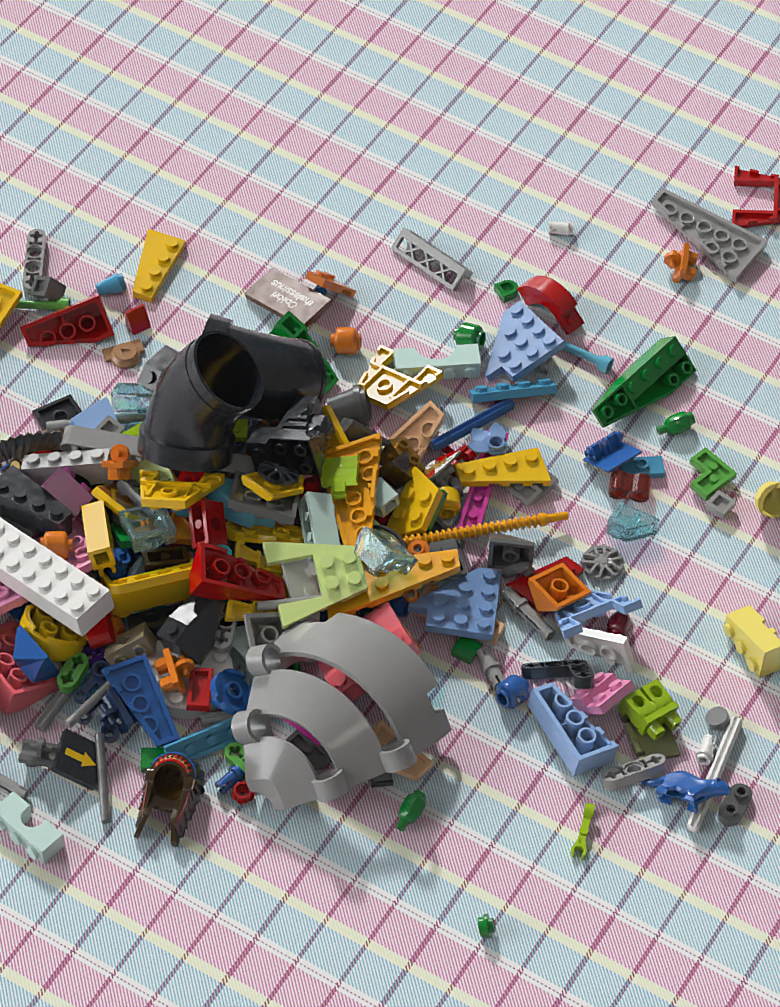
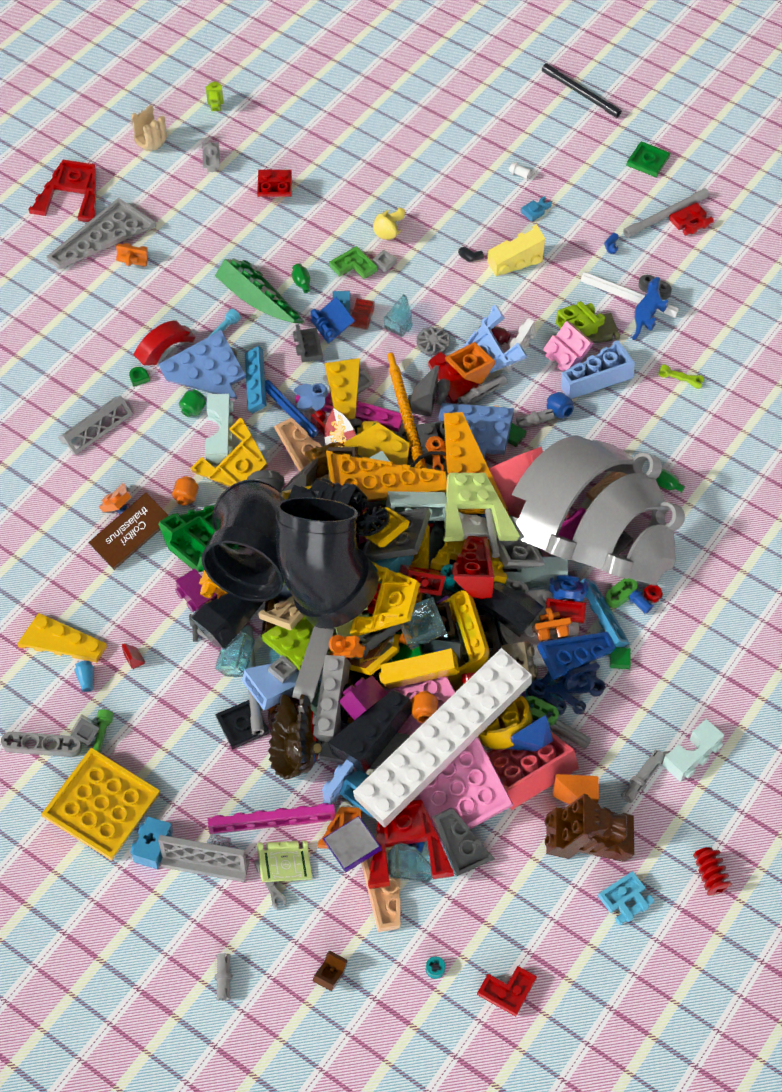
camera: 85 degrees left, 5 degrees up
dark grey hips [18,738,59,770] -> none
red wedge [20,294,115,347] -> none
black tile [51,728,107,790] -> none
light grey bar [64,681,112,728] -> none
flat silver bar [95,733,111,824] -> none
medium nougat piece [102,339,145,369] -> none
dark brown piece [134,752,206,847] -> none
lime piece [321,452,360,500] -> none
clear light blue brick [354,526,418,577] -> none
green plate [478,913,496,939] -> none
black beam [521,659,595,689] -> none
white pin [548,220,574,237] -> none
light grey beam [601,754,667,791] -> none
white pin [695,735,717,765] -> none
tile [705,706,730,730] -> none
none -> dark grey bracket [293,324,323,362]
none -> black arm [458,247,484,262]

